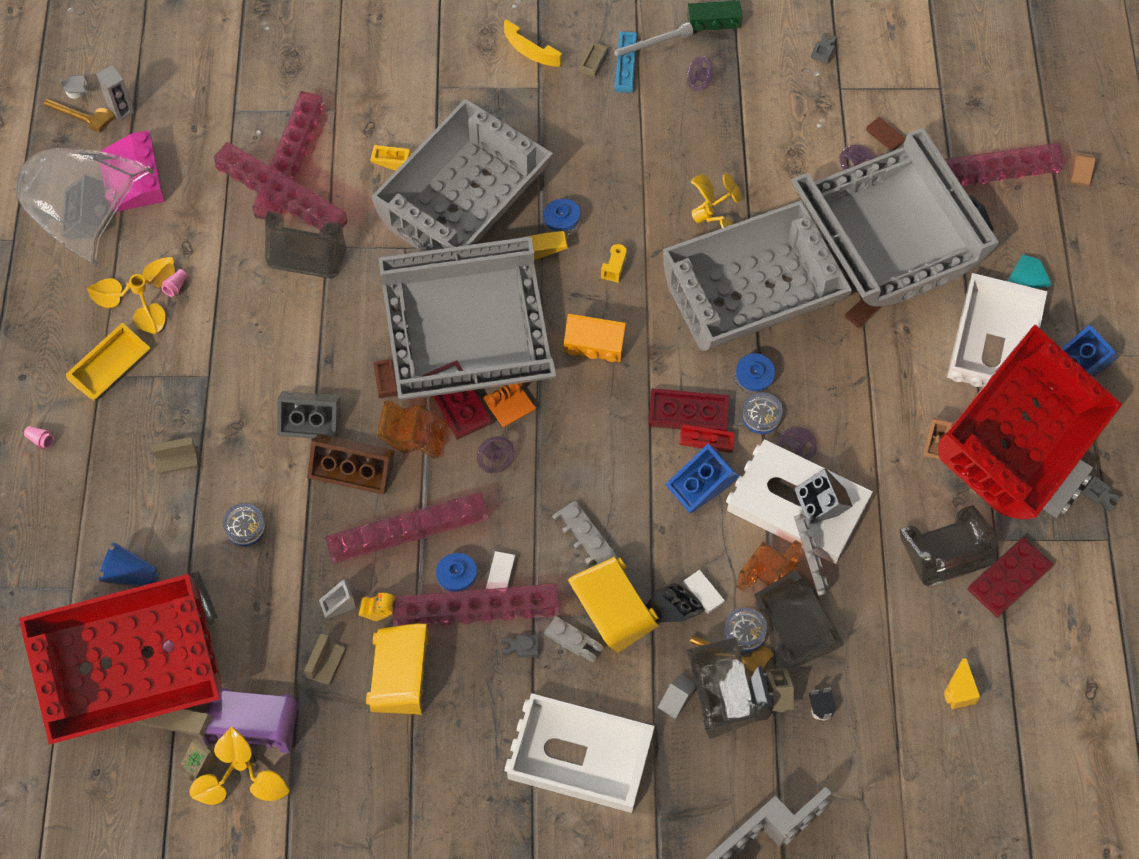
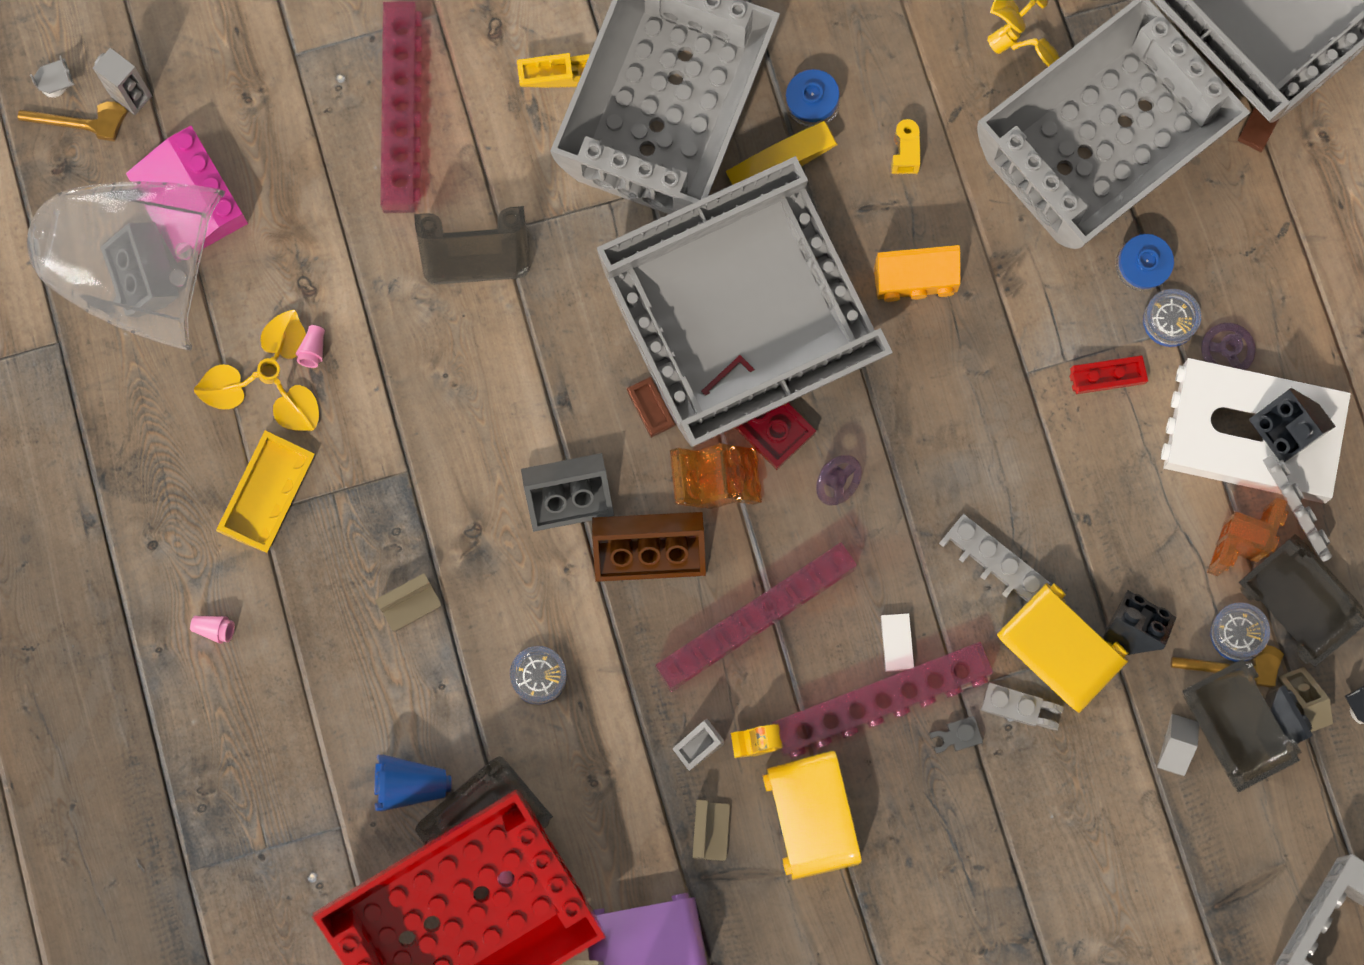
camera: 15 degrees left, 15 degrees up
clear pink brick [213,142,347,238] -> none
blue piece [436,553,478,597] -> none
orange hinge [482,383,536,428] -> none
white panel [505,693,654,813] -> none
dark red plate [648,388,729,431] -> none
blue slope [665,444,740,513] -> none
white tile [683,570,725,614] -> none

